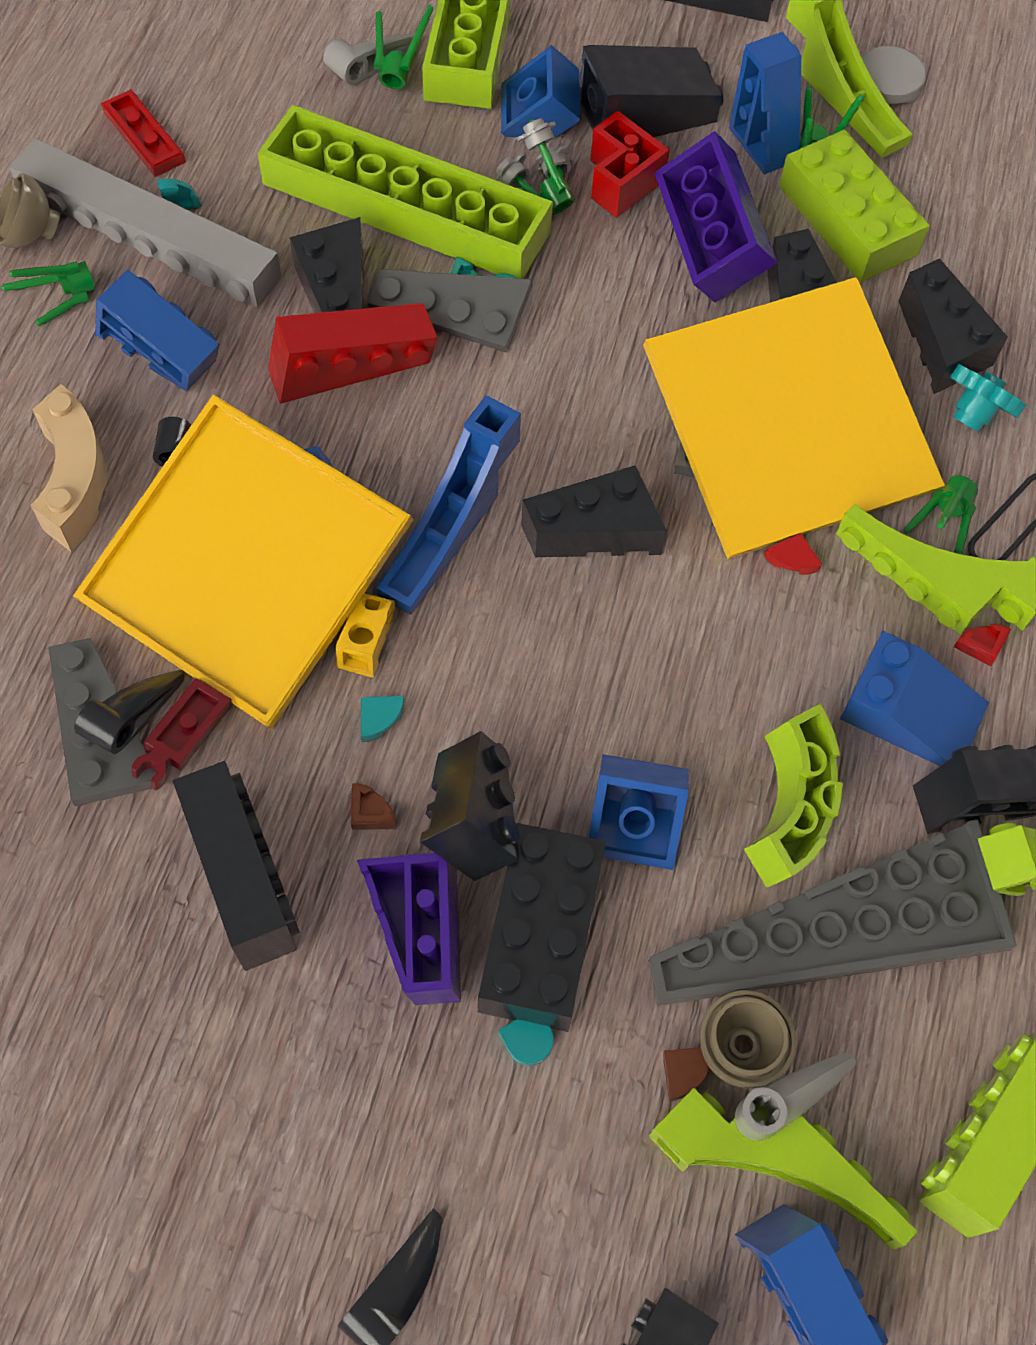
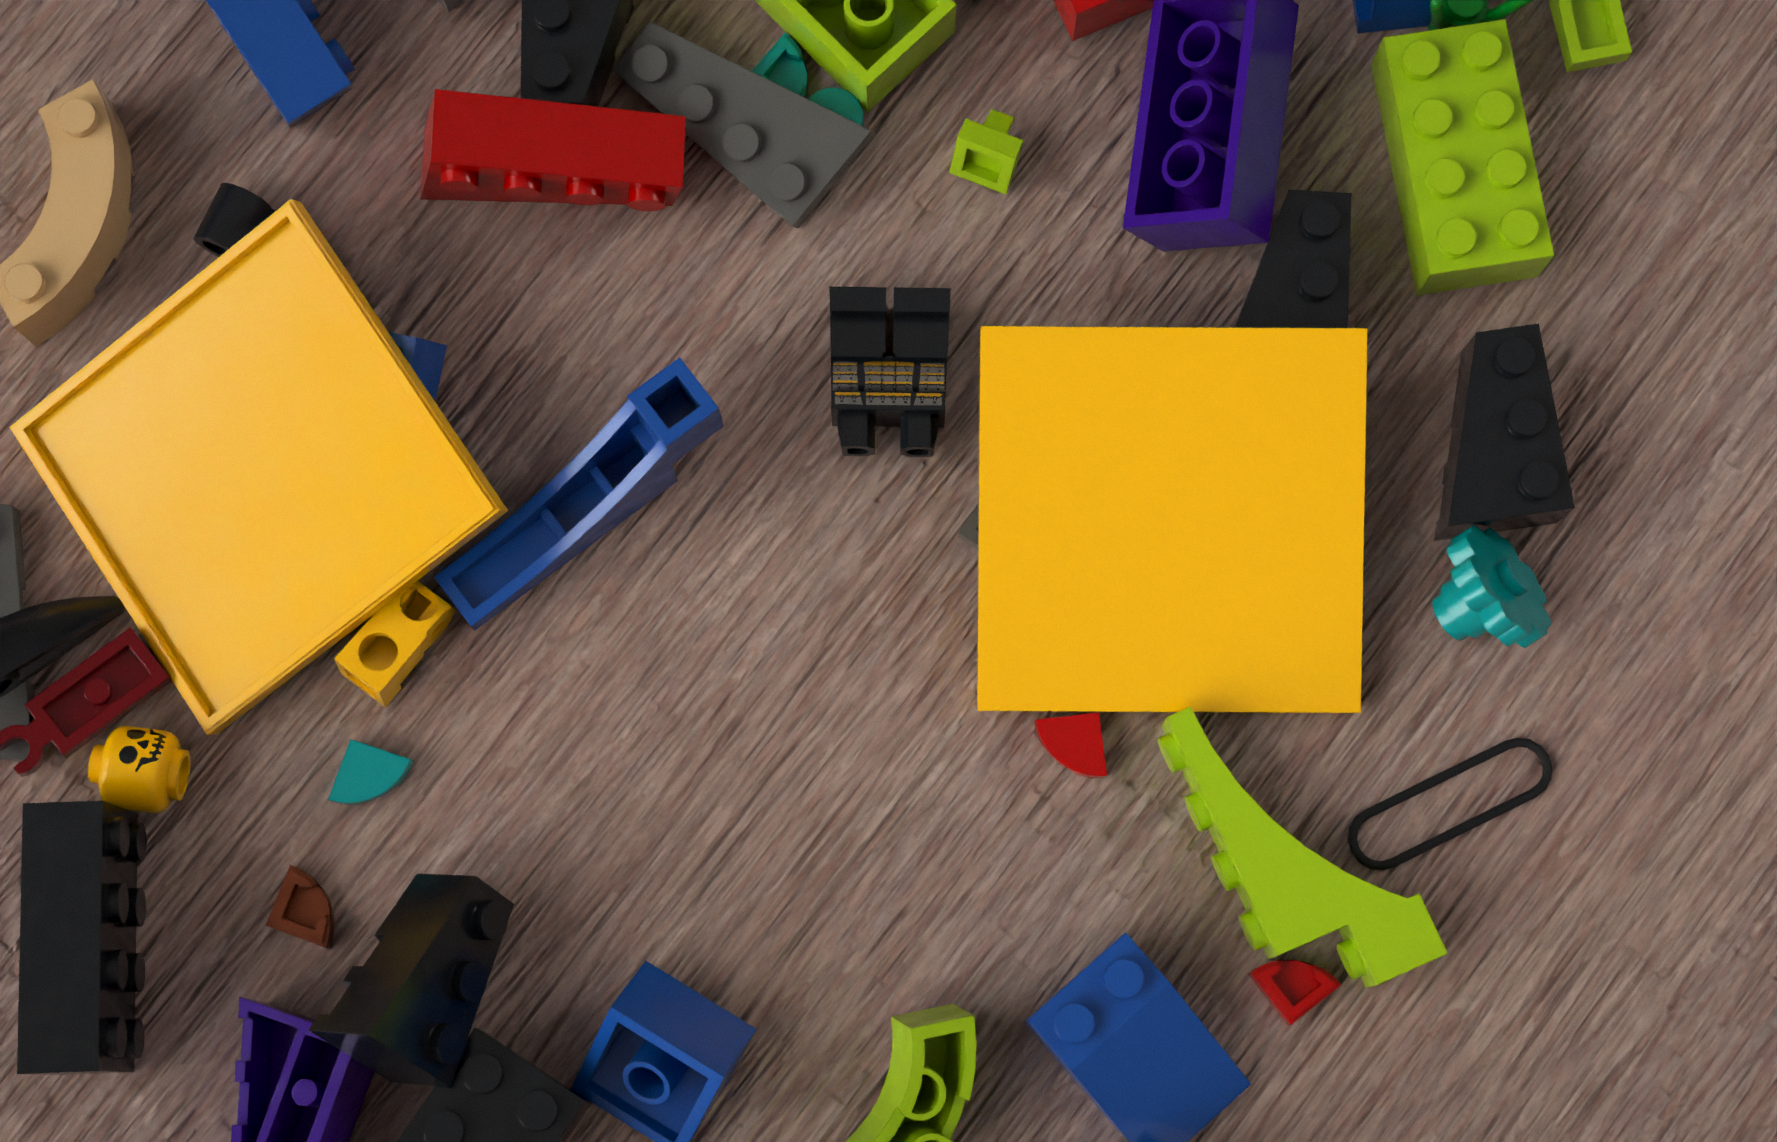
camera: 25 degrees right, 15 degrees up
black wedge [521,465,667,558] -> none
green plant [904,475,978,555] -> none
none -> yellow head [88,725,191,814]
none -> black hips [829,286,951,457]
none -> lime tile [949,109,1024,194]

